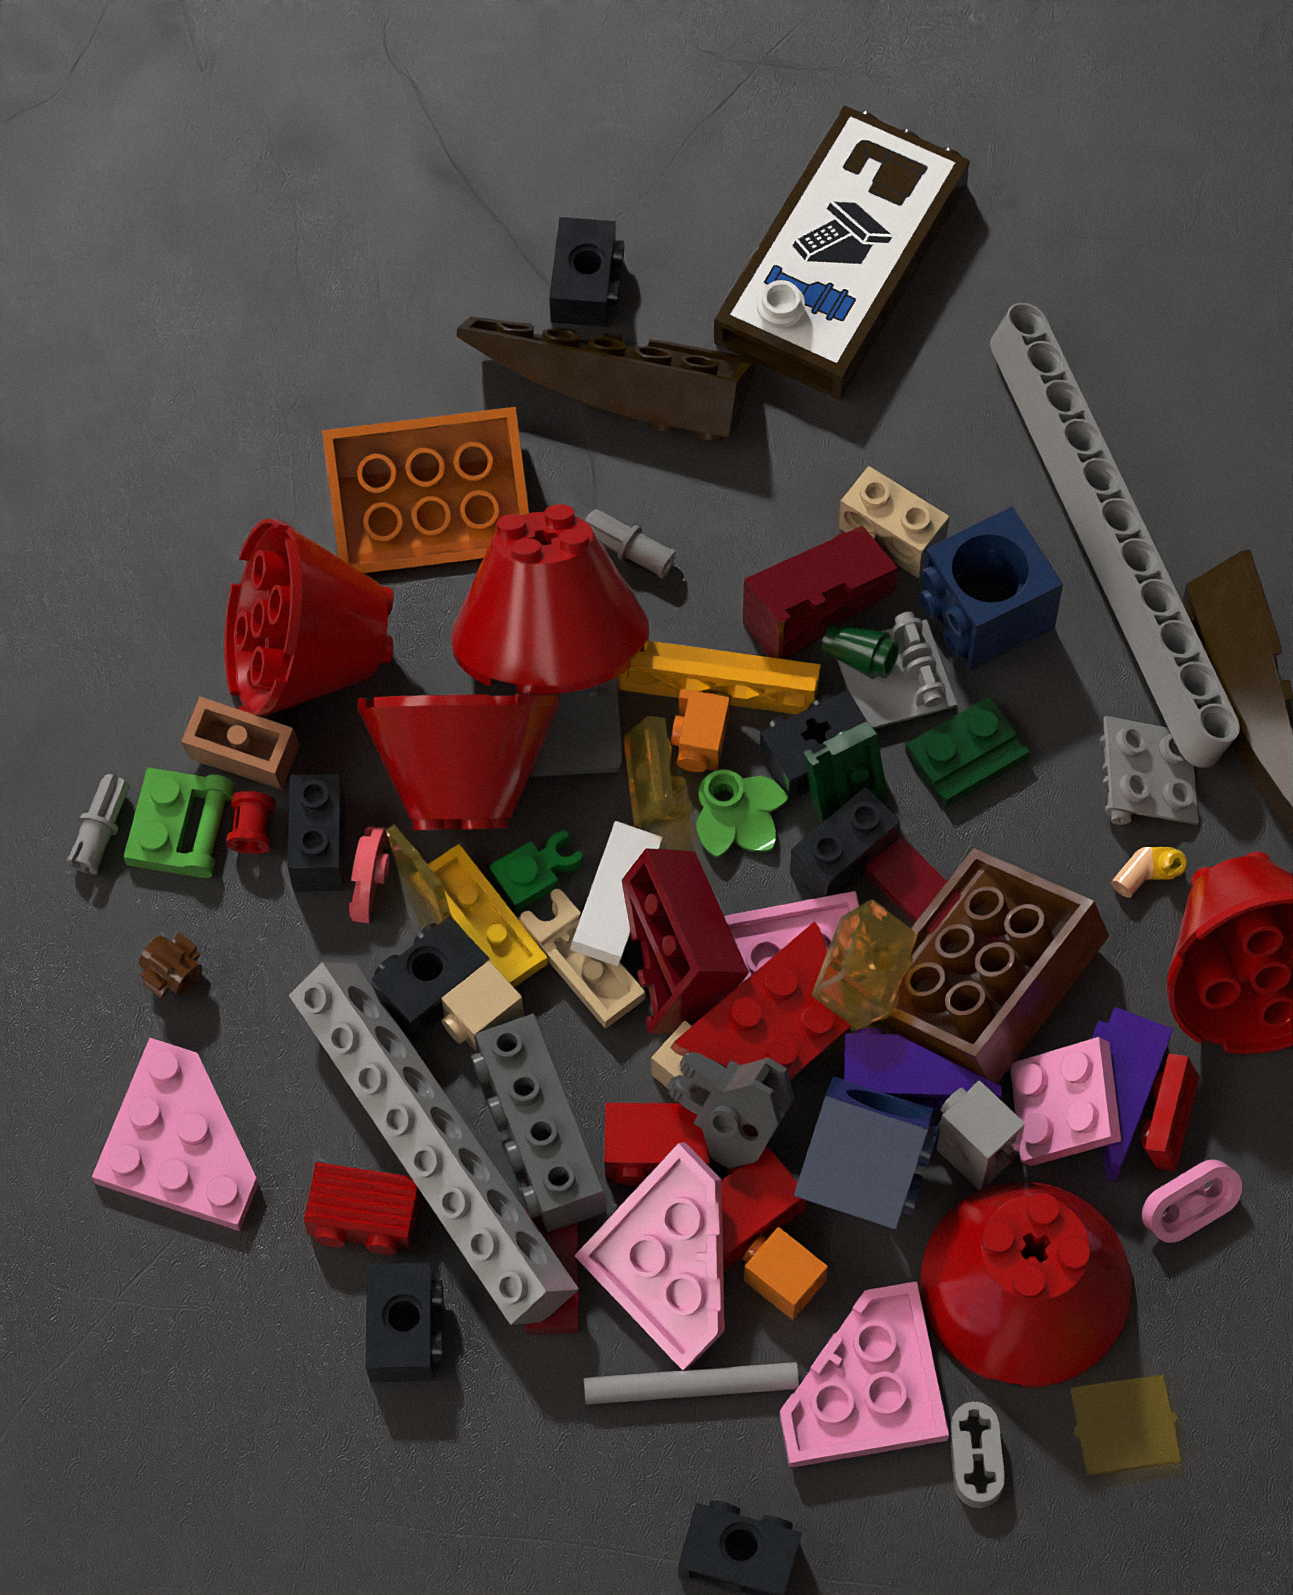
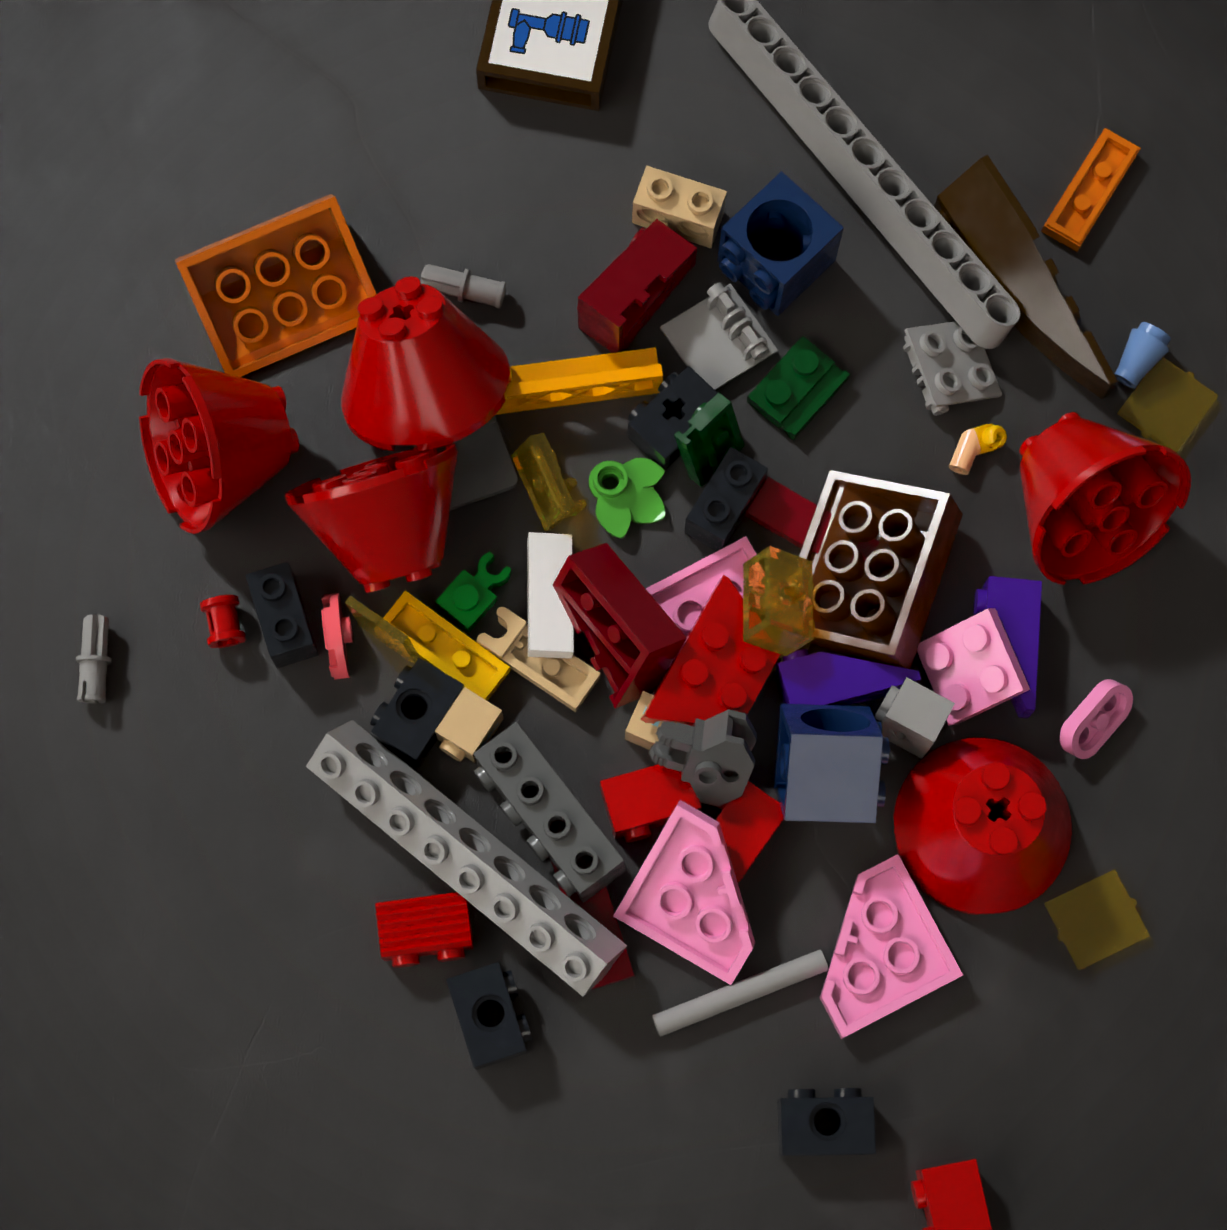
camera: 20 degrees left, 10 degrees up
bright pink plate [92,1038,258,1231] -> none
bright green plate [123,767,235,878] -> none
reddish brown gear [138,933,202,998] -> none
nougat brick [181,696,300,790] -> none
dark brown wedge [456,316,756,441] -> none
black brick [549,217,625,327] -> none
orange brick [671,688,730,772] -> none
orange brick [743,1227,828,1320] -> none
white plate [757,280,805,327] -> none
dark green cone [822,624,899,679] -> none
light grey beam [949,1401,1005,1508] -> none
red plate [1142,1054,1200,1172] -> none

